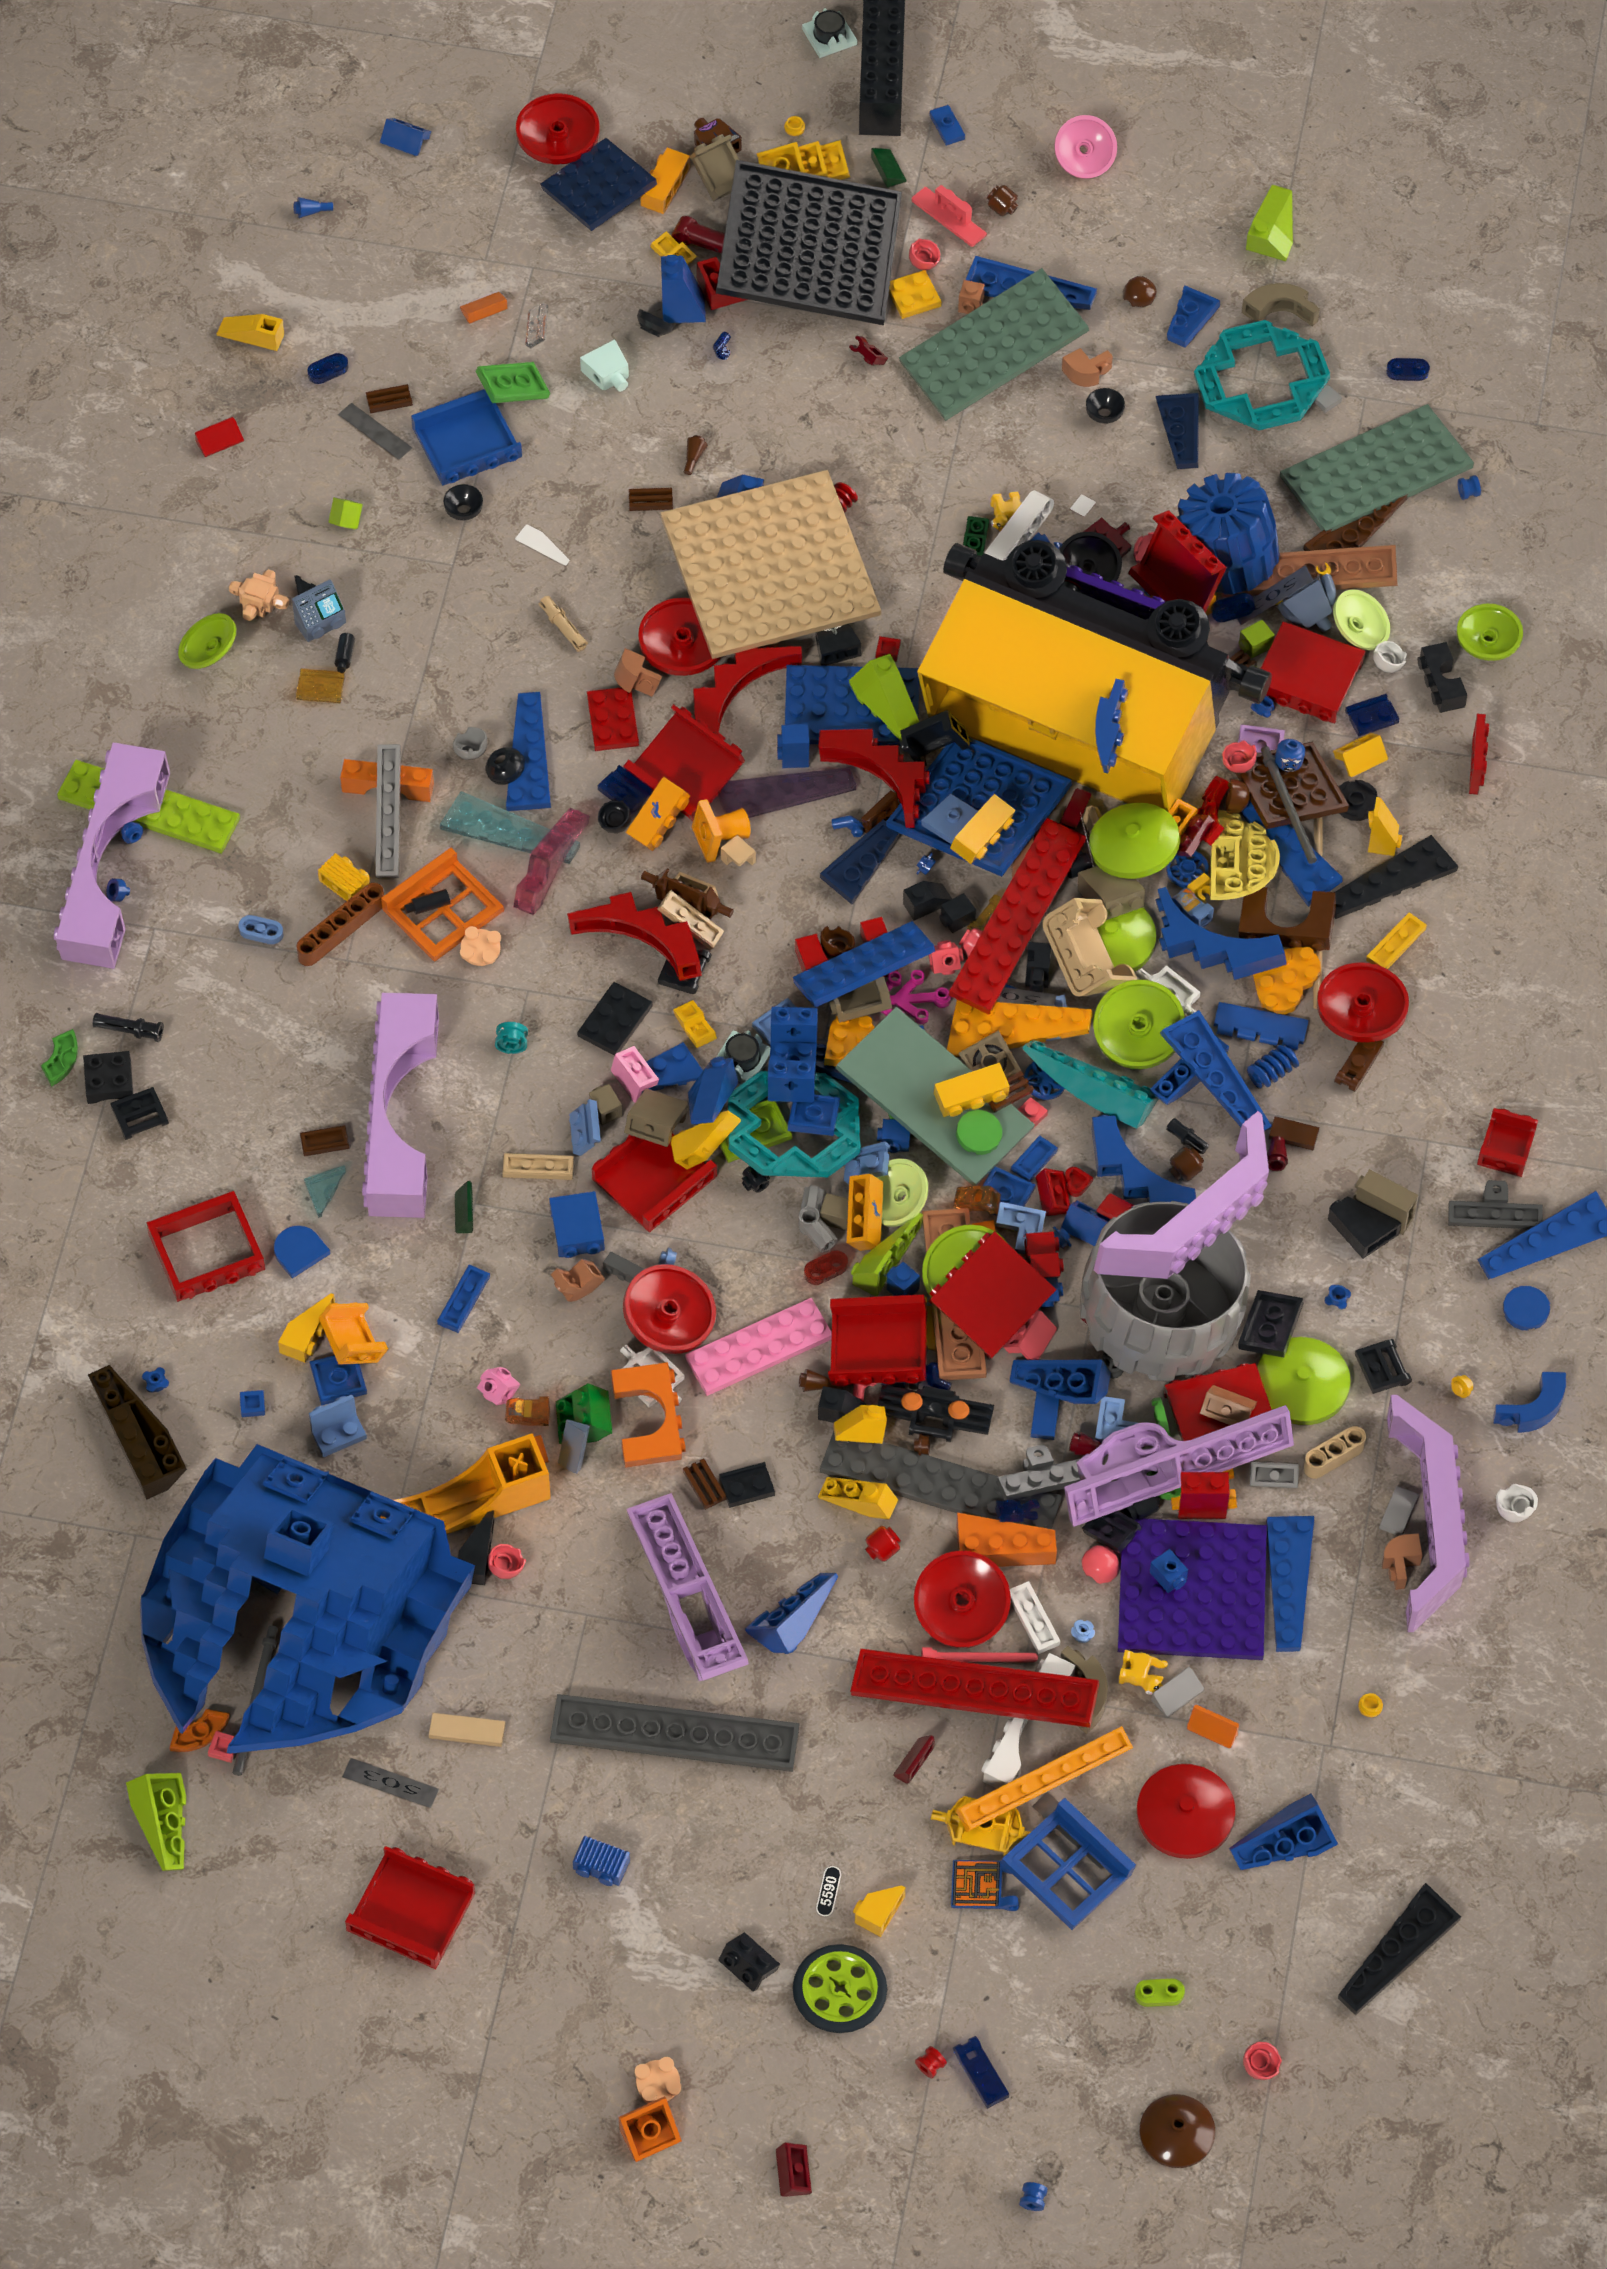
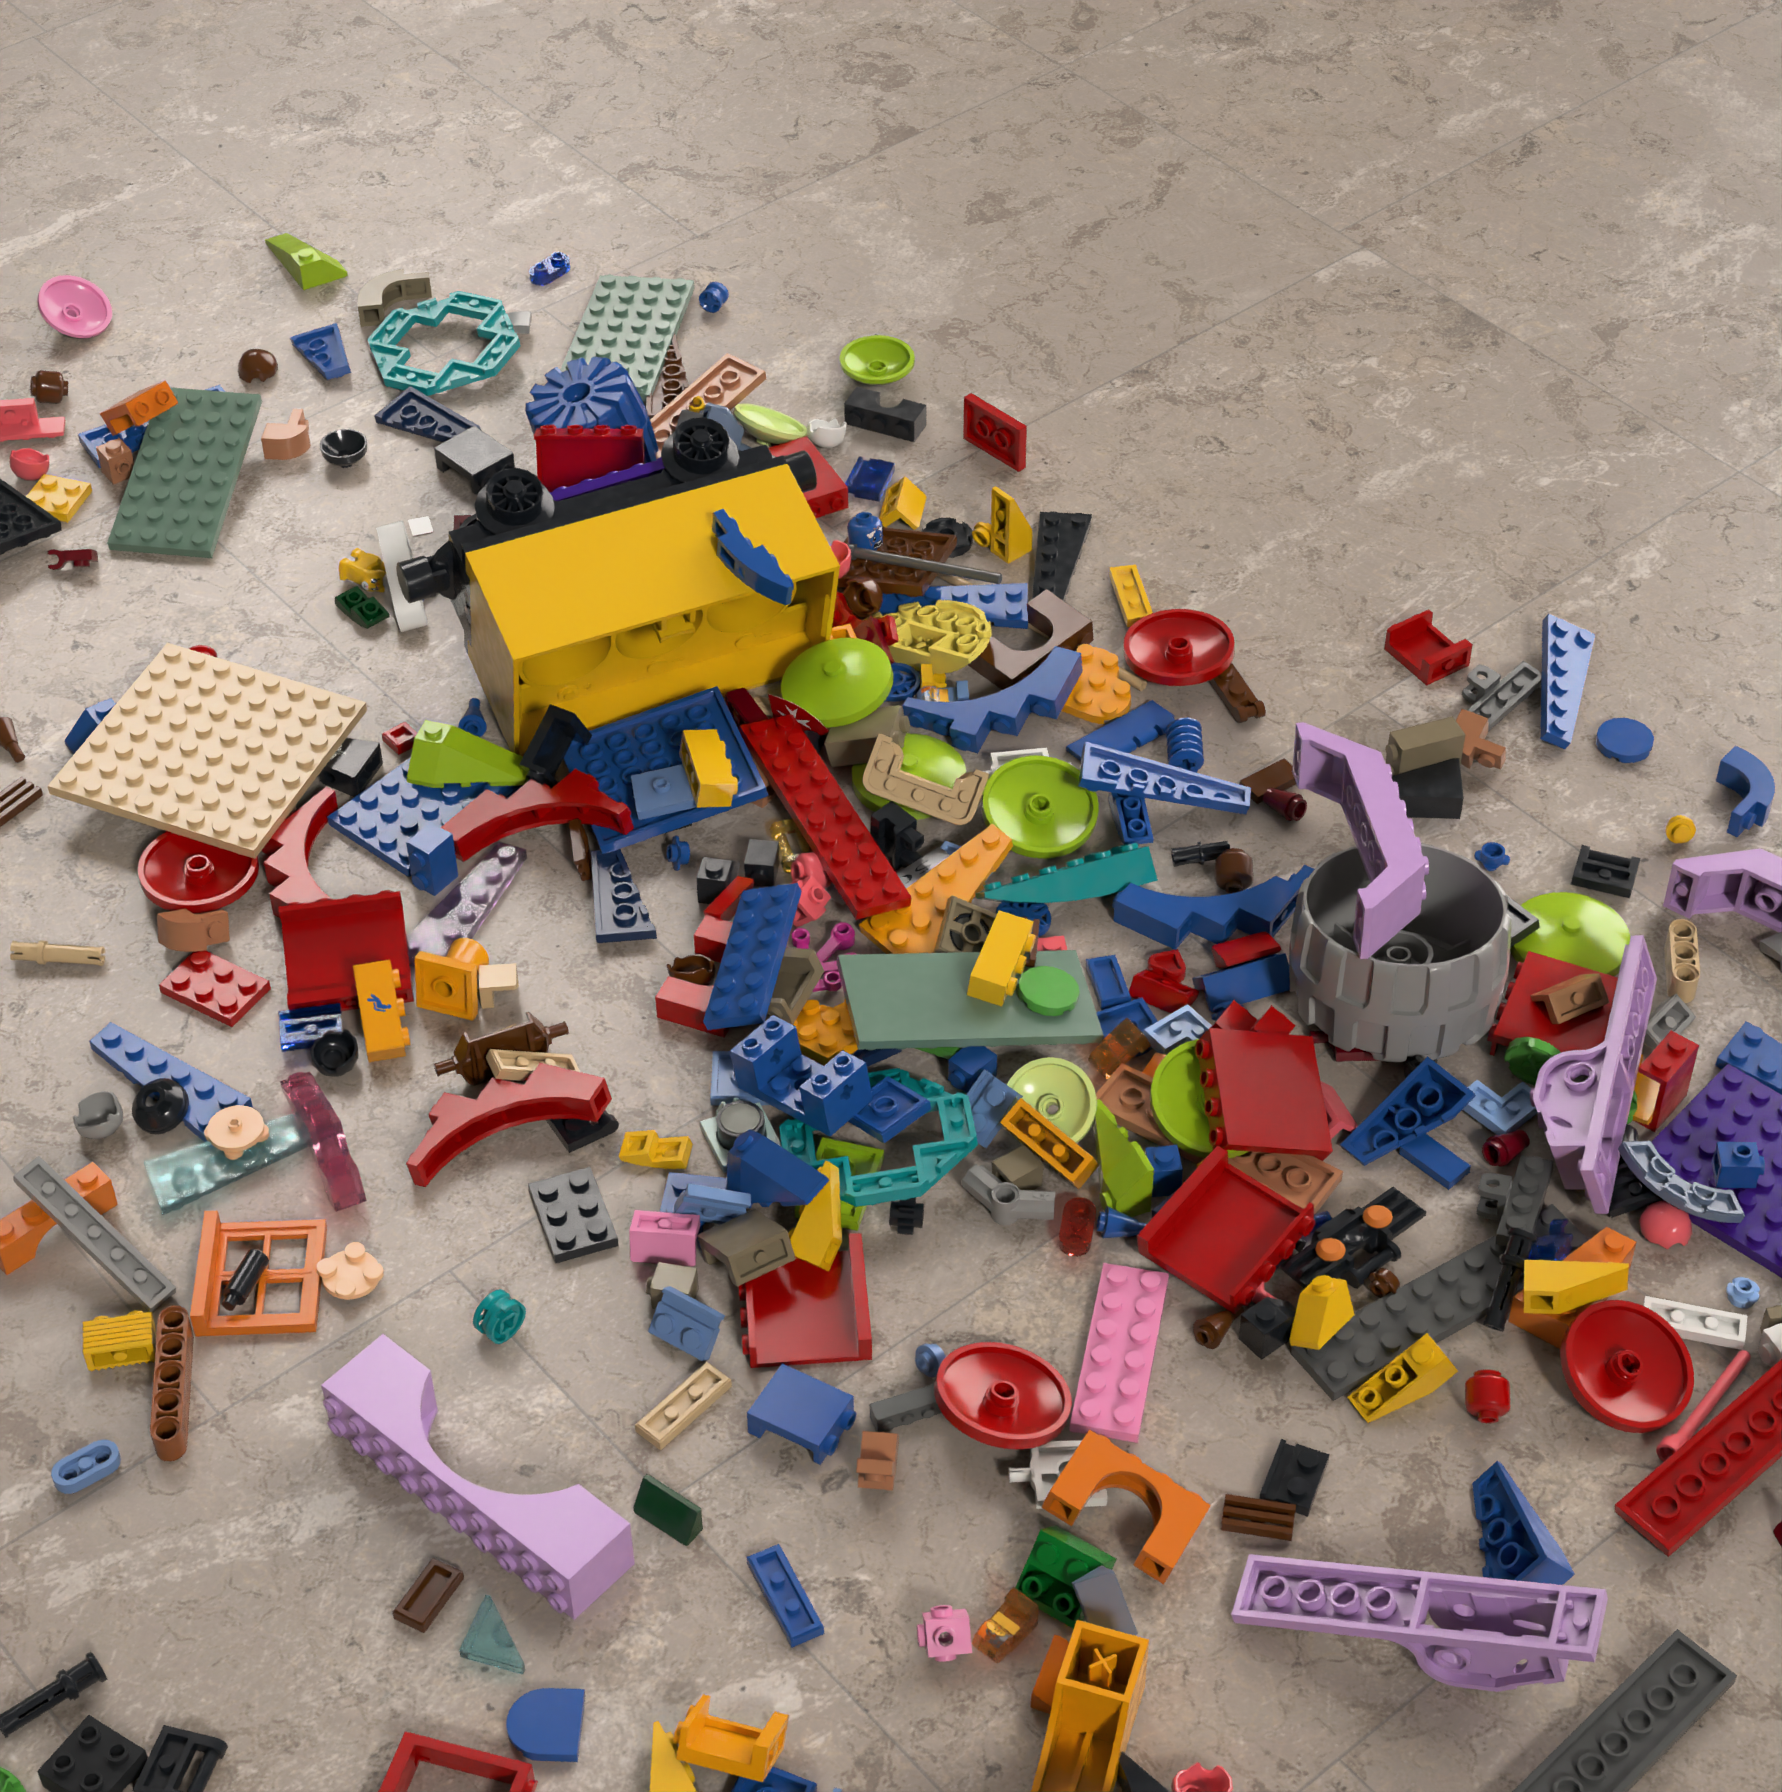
camera: 50 degrees left, 15 degrees down
blue arm [832,816,865,837] -> none
none -> orange panel [100,380,178,436]
none -> light nougat piece [204,1105,269,1160]
none -> panel [434,426,515,495]
none -> medium blue plate [673,1183,751,1224]
none -> red slope [703,876,754,921]
none -> blue cone [1096,1206,1147,1239]
none -> nougat brick [1456,709,1506,769]
none -> black pin [1483,1227,1538,1332]
none -> yellow slope [1524,1260,1629,1314]
none -> sand blue tile [1618,1141,1745,1223]

